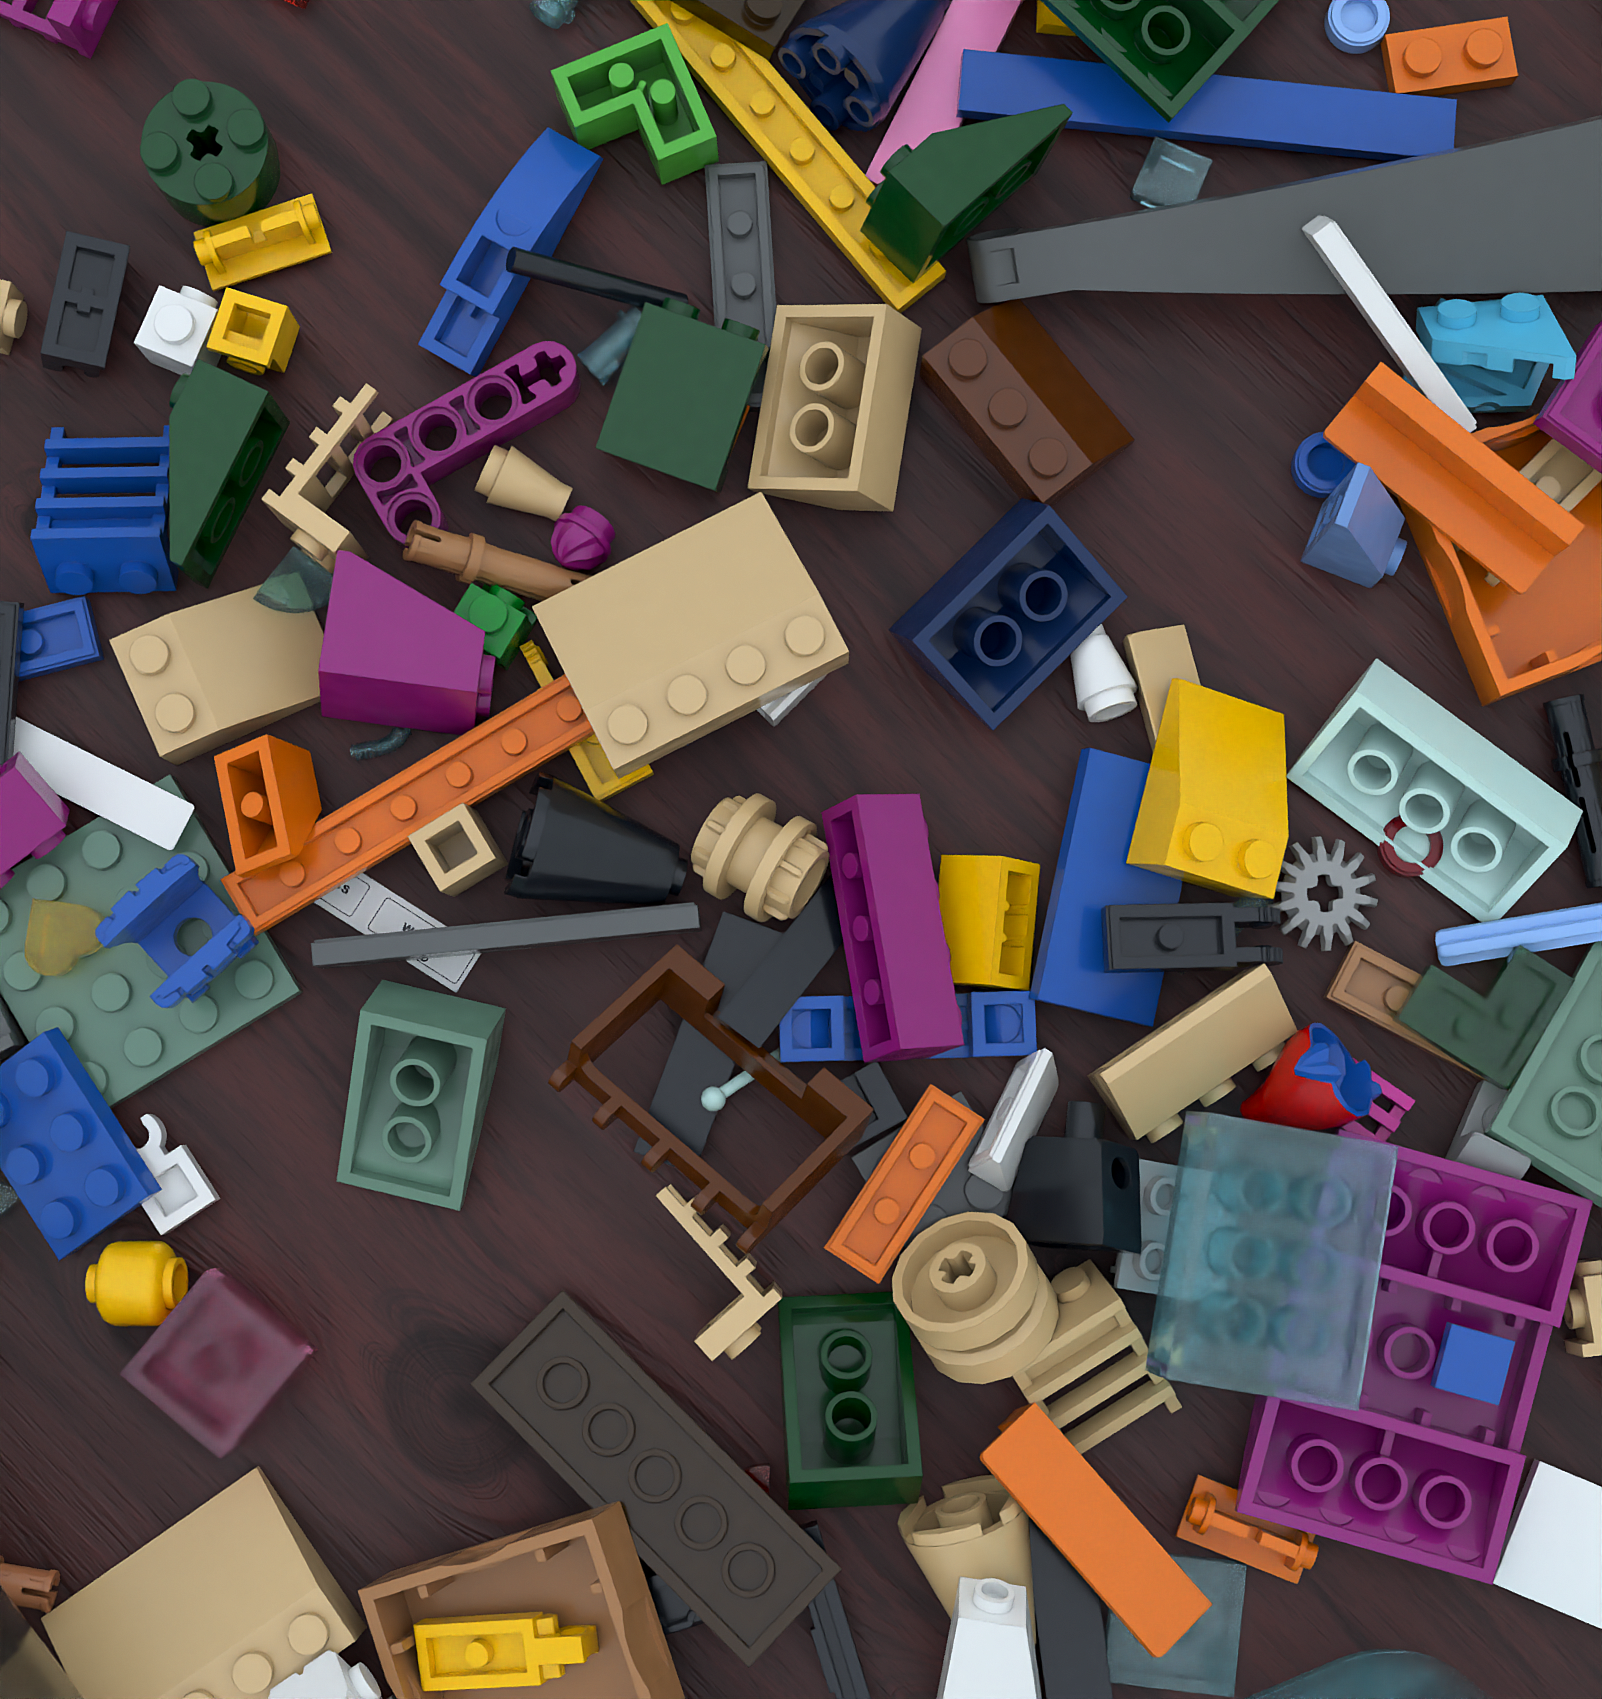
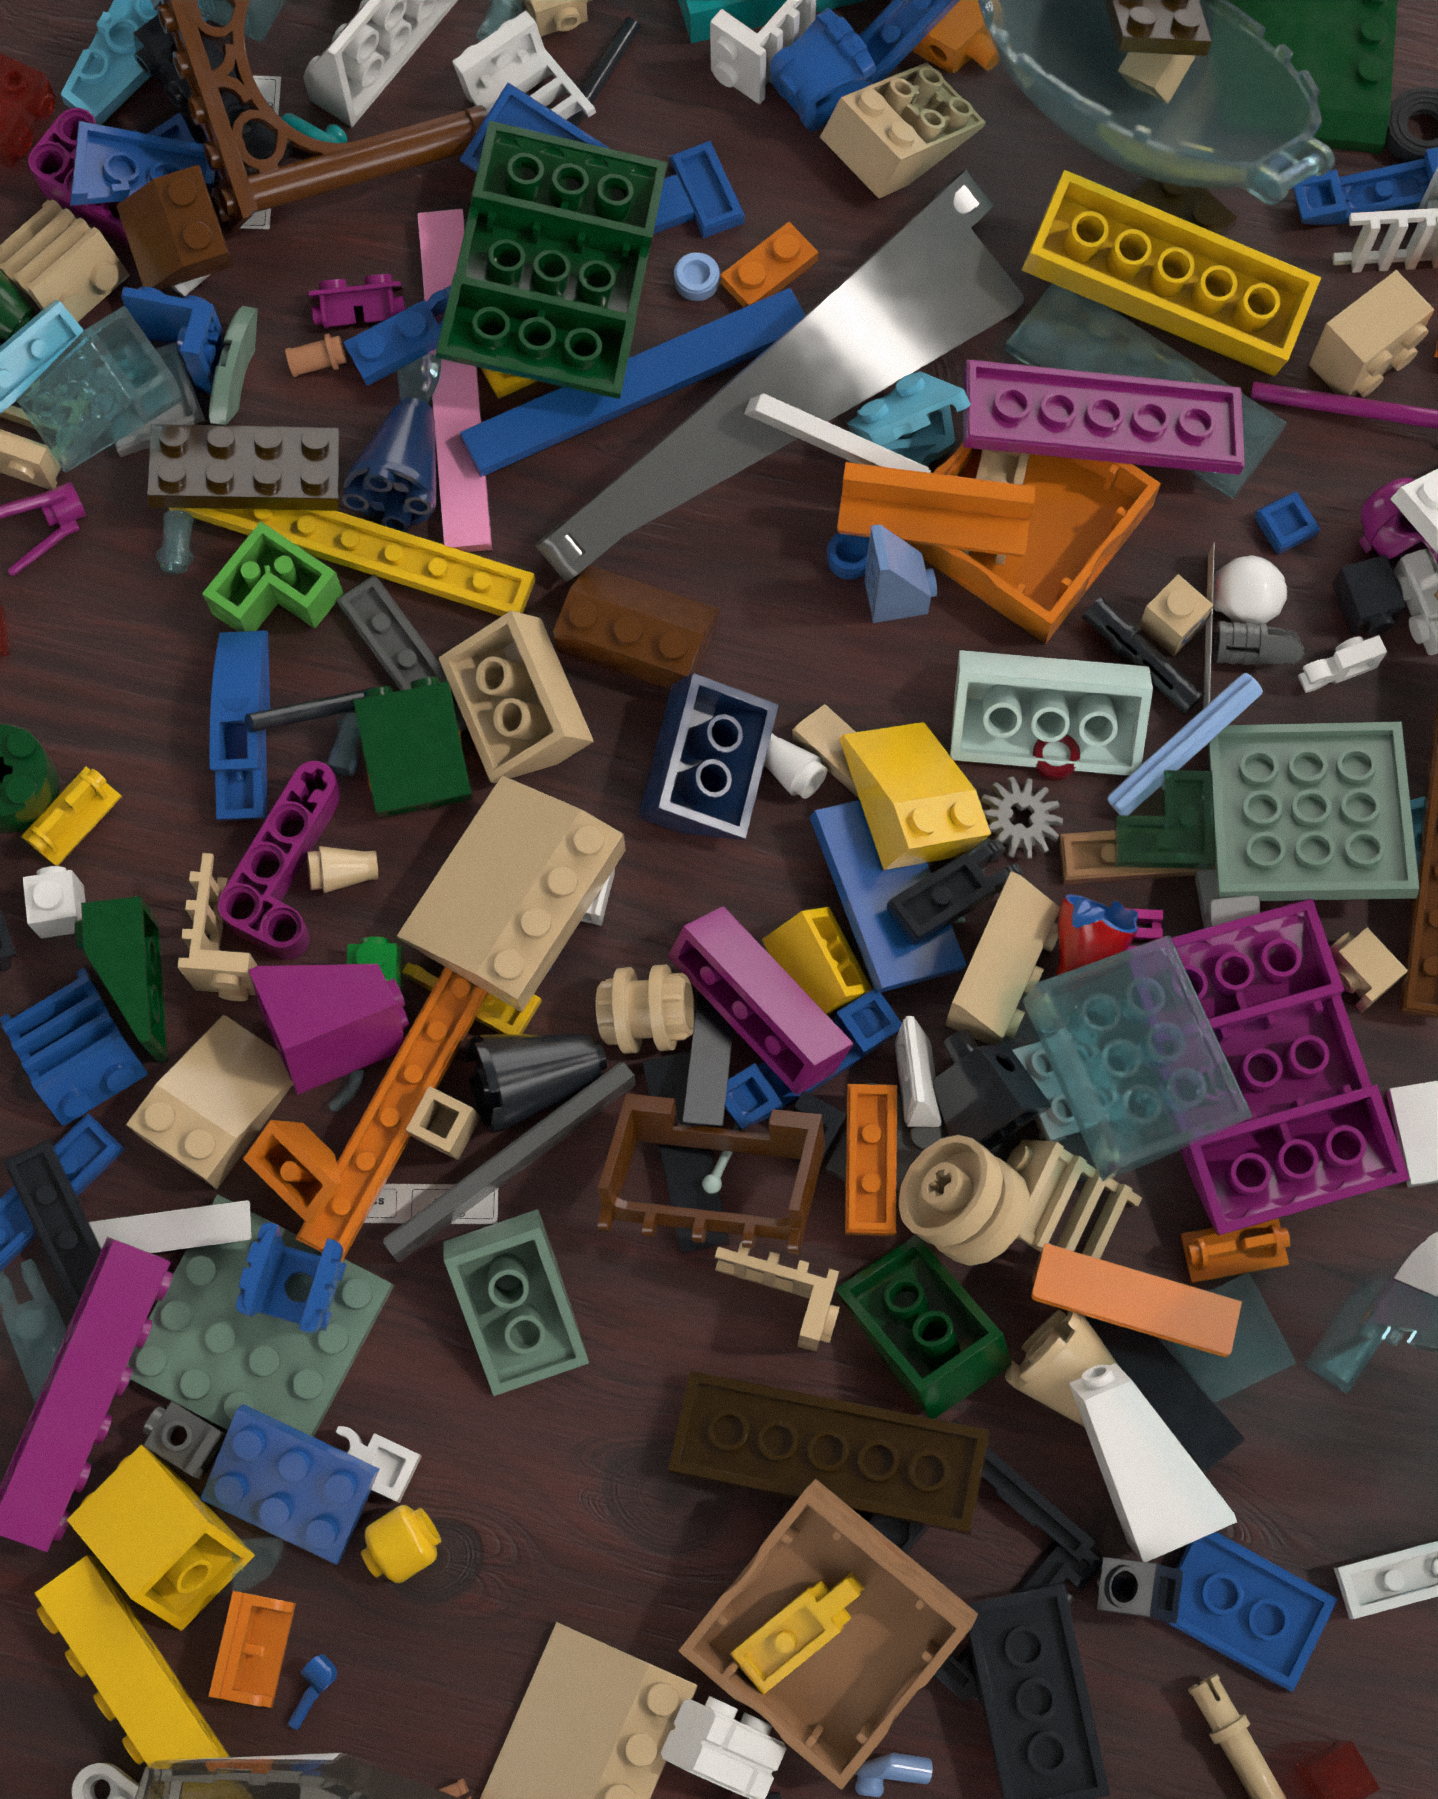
camera: 30 degrees left, 10 degrees down
clear yellow tile [25,898,104,977] -> none
clear pink brick [120,1267,319,1459] -> none
yellow brick [206,287,300,375] -> none
clear light blue tile [253,546,333,613] -> none
medium nougat pin [403,520,592,601] -> none
magenta plate [551,505,615,572] -> none
dark green slope [860,104,1073,283] -> none
clear light blue tile [1129,136,1213,208] -> none
blue tile [1430,1322,1515,1406] -> none

